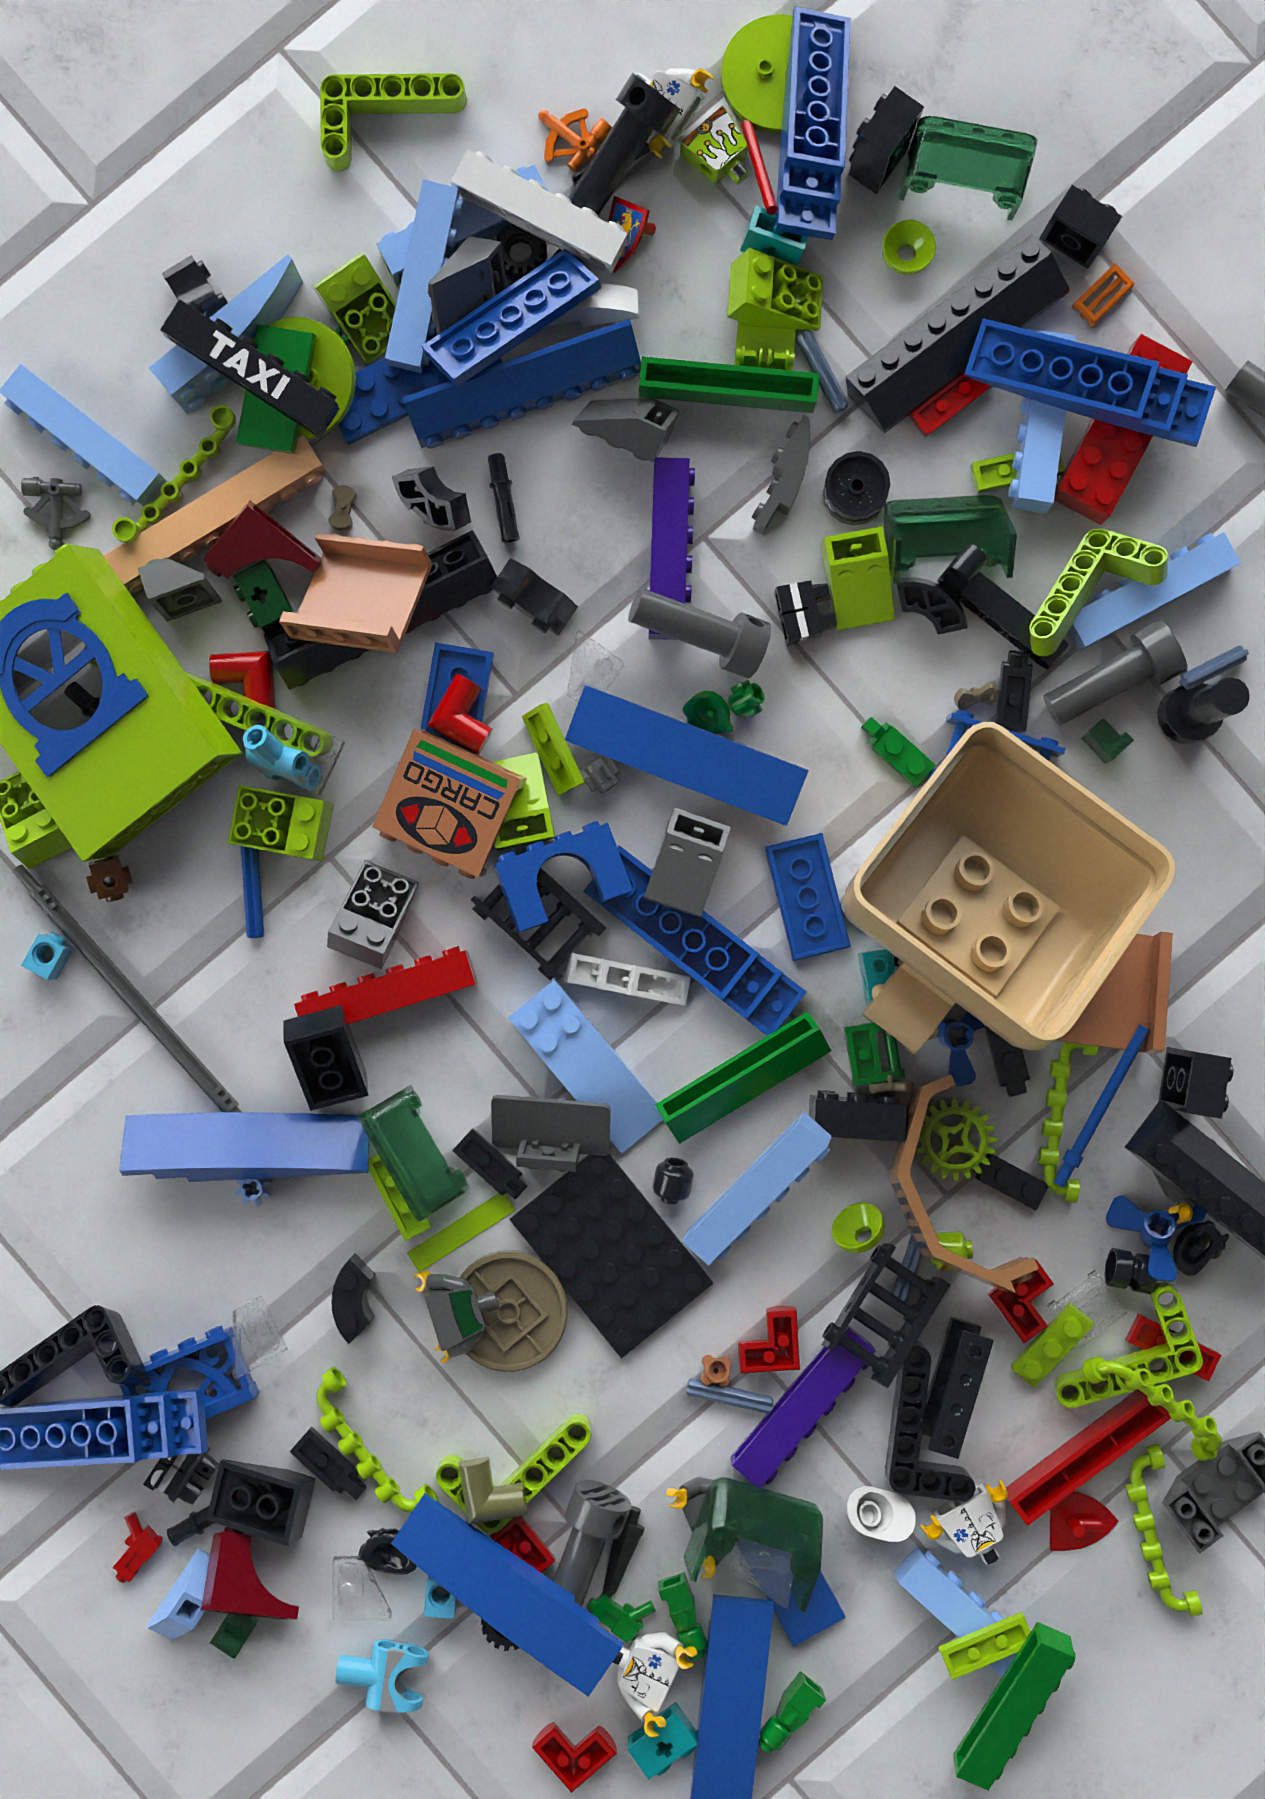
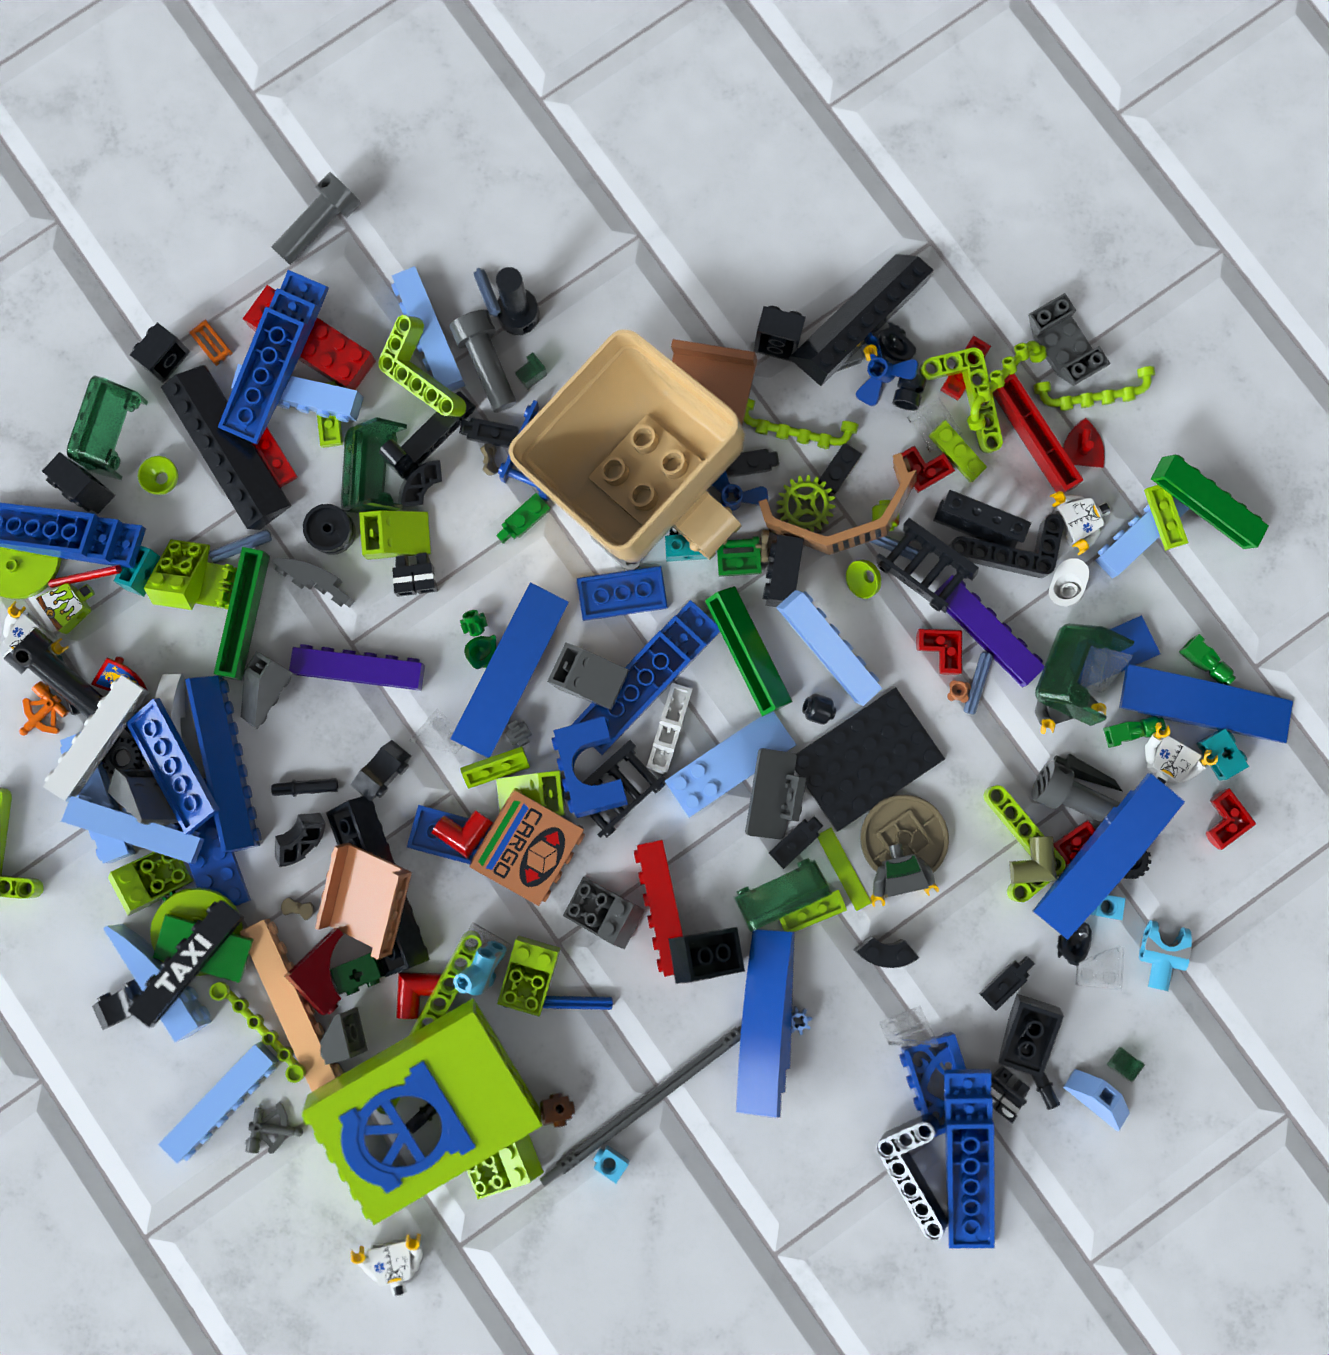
camera: 80 degrees left, 5 degrees down
red piece [112,1512,163,1583] -> none
dark red arch [201,1527,299,1620] -> none
lime bar [316,1367,439,1512] -> none
green piece [586,1593,656,1642] -> none
dark grey piece [628,587,771,678] -> none
blue bar [1053,1024,1150,1187] -> none

